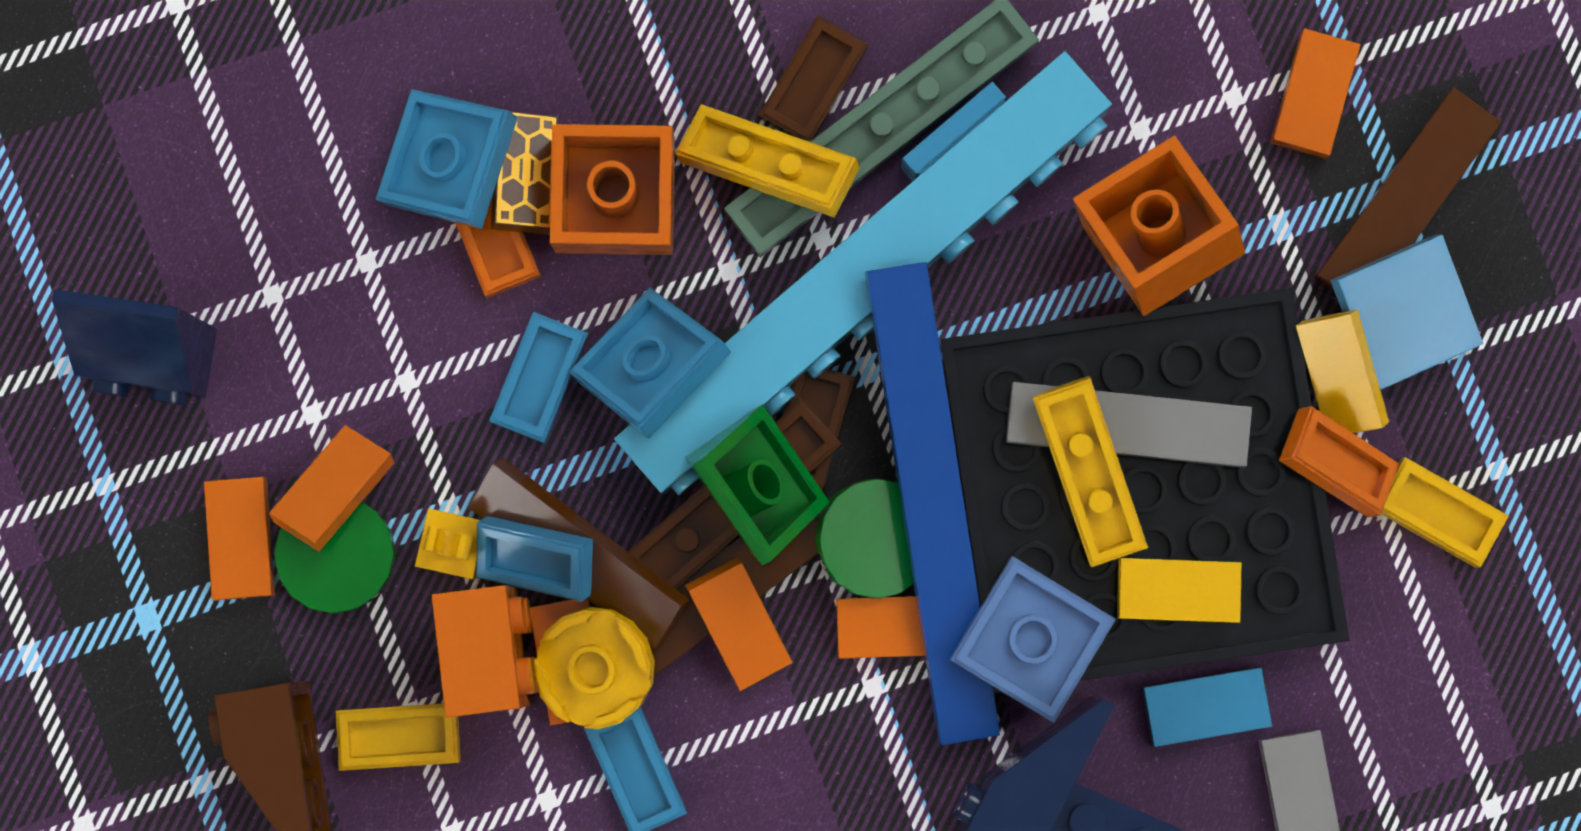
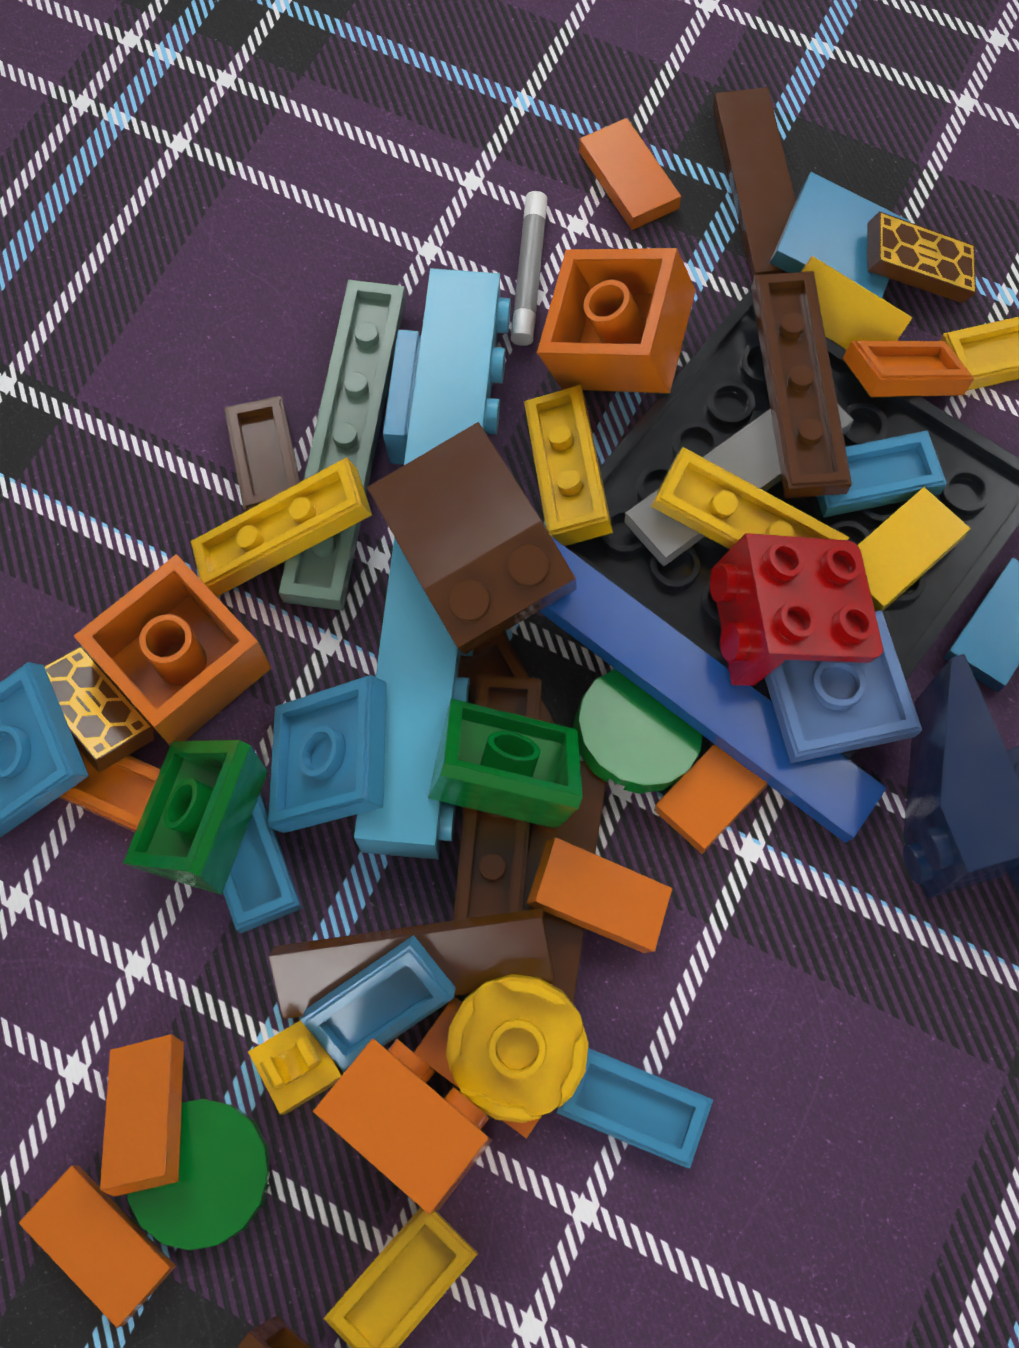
camera: 40 degrees left, 15 degrees down
none -> green slope [123,740,268,895]
none -> reddish brown slope [367,422,577,654]
none -> light grey bar [511,191,547,346]
none -> yellow tile [524,385,613,546]
none -> red bracket [710,533,883,686]
none -> reddish brown tile [751,271,852,499]
none -> dark azure tile [816,430,947,518]
none -> reddish brown tile [867,211,976,303]

